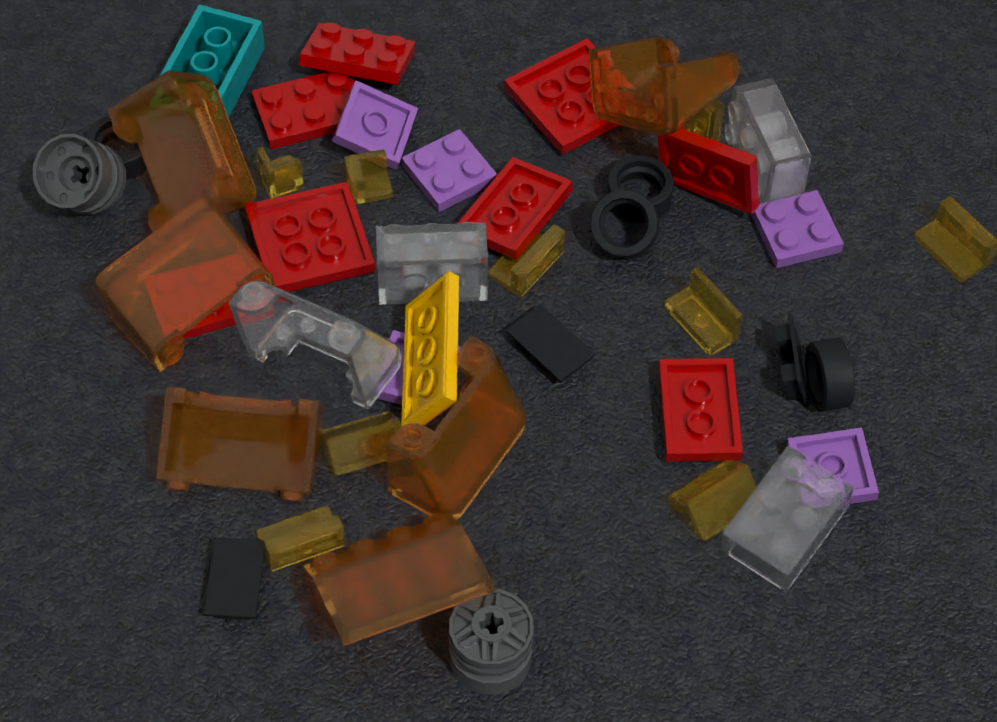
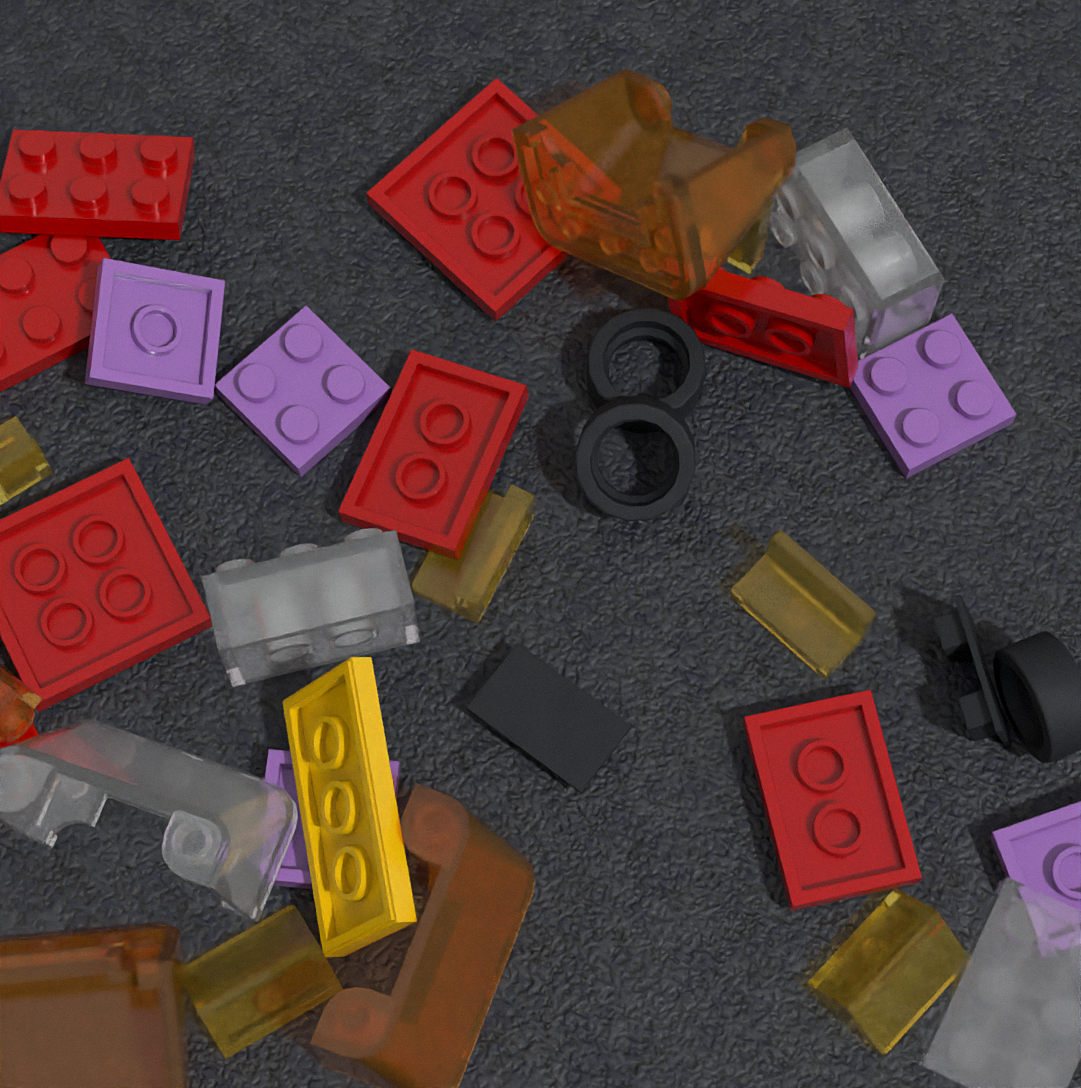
camera: 10 degrees left, 15 degrees up
clear yellow panel [344,150,393,205] -> none

